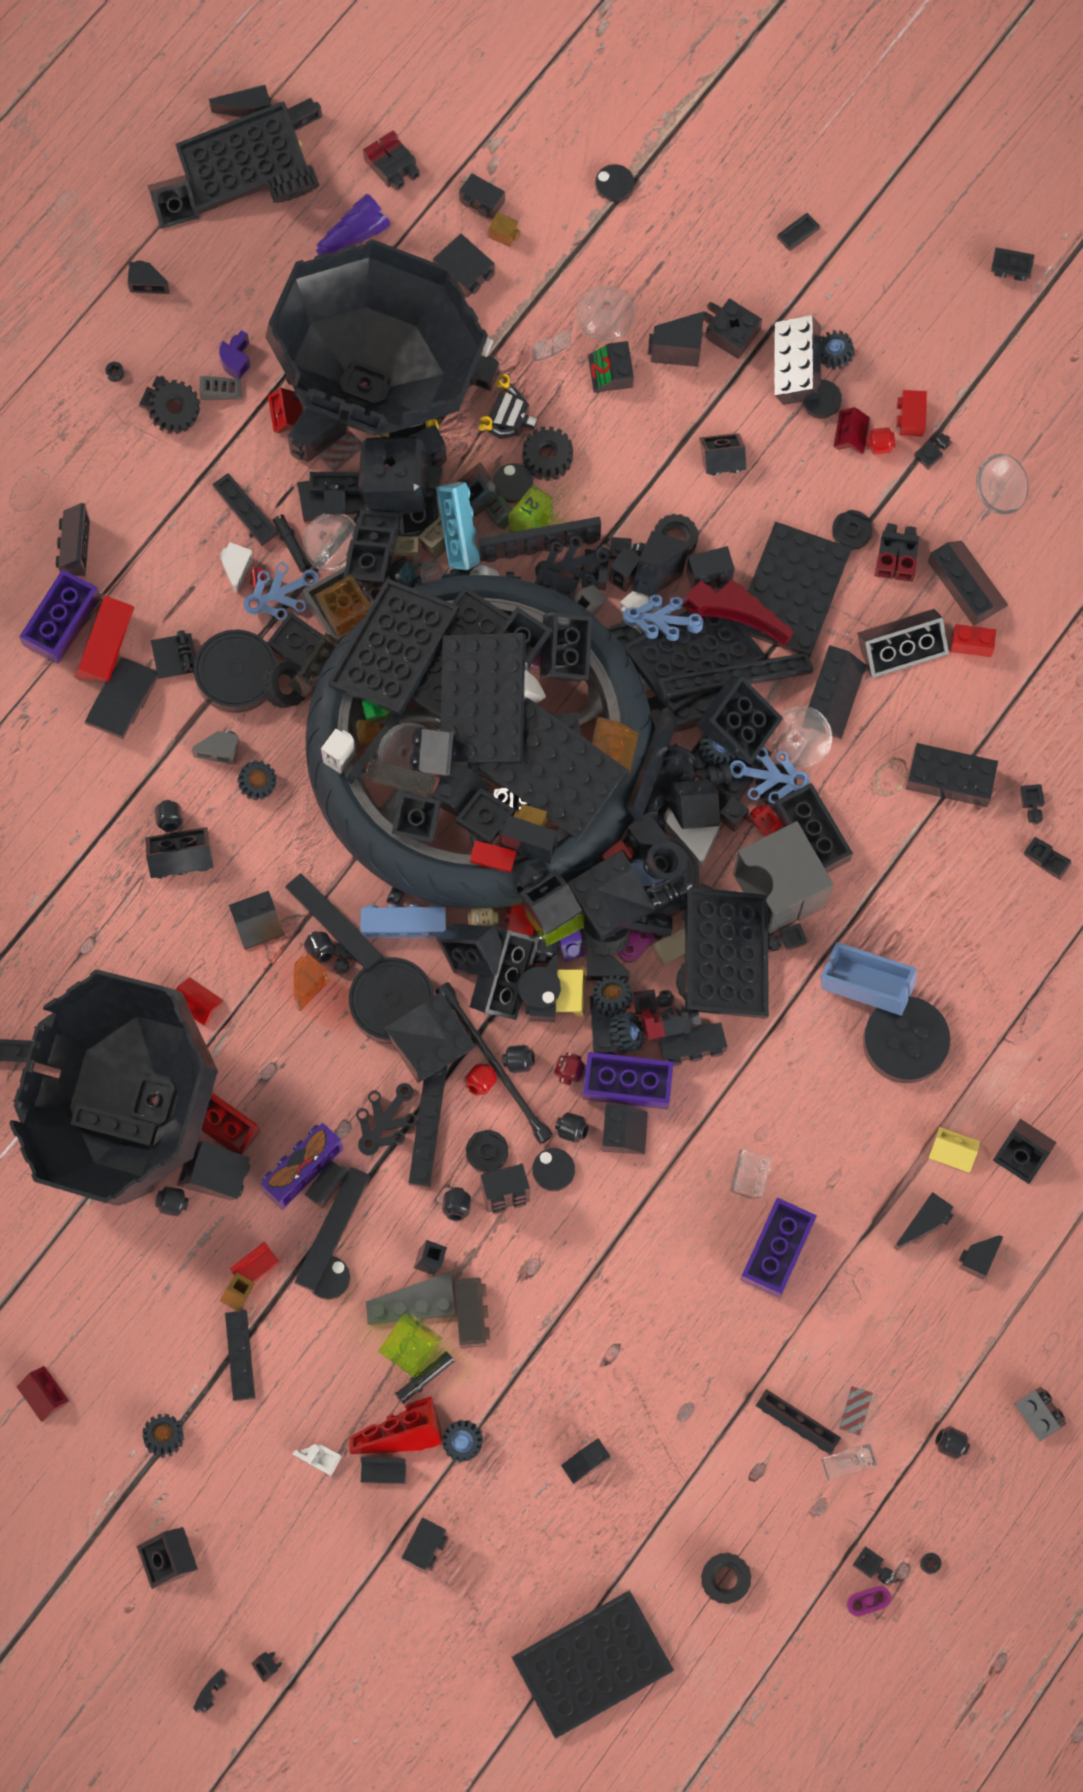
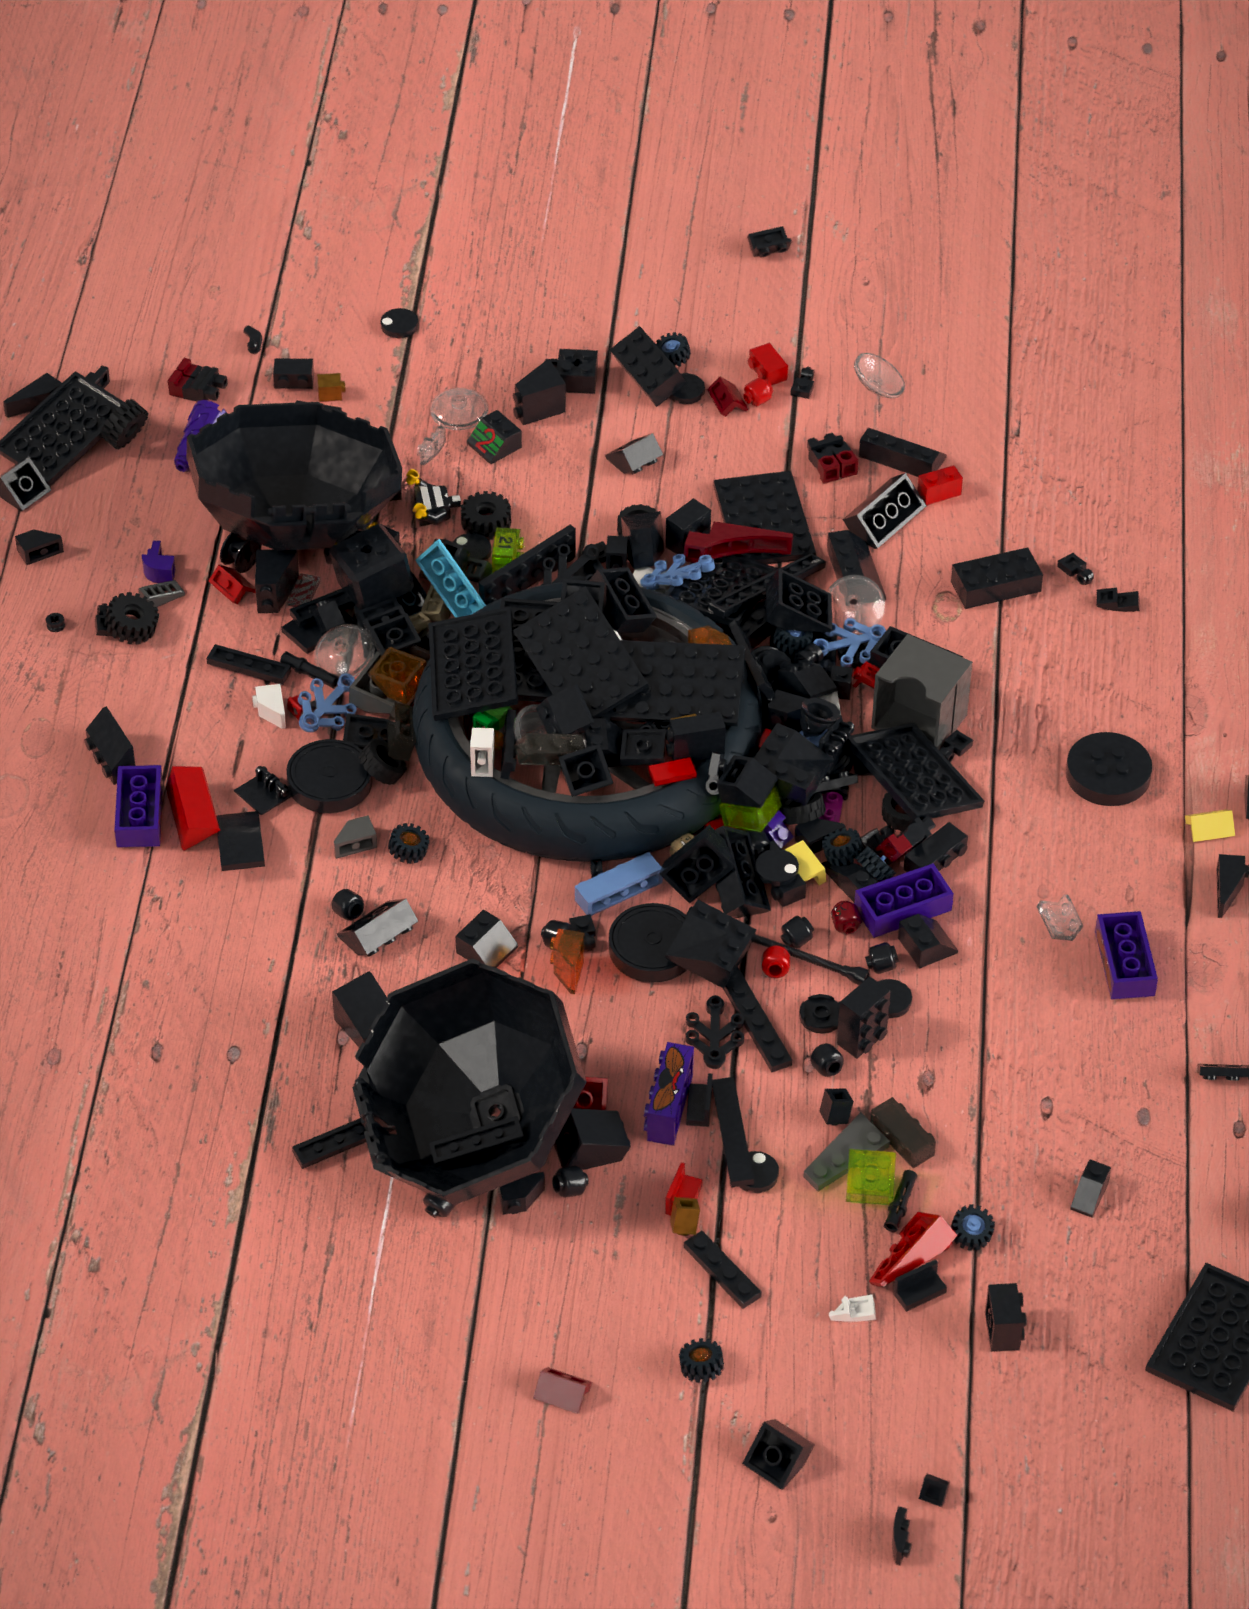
camera: 30 degrees left, 25 degrees down
black tile [285,873,383,972] -> none
dark tan hinge [651,928,685,965] -> none
black tile [777,212,820,251] -> none
medium blue piece [821,942,917,1016] -> none
black tile [831,510,873,550] -> none
none -> black arm [243,325,263,354]
none -> black slope [332,971,387,1047]

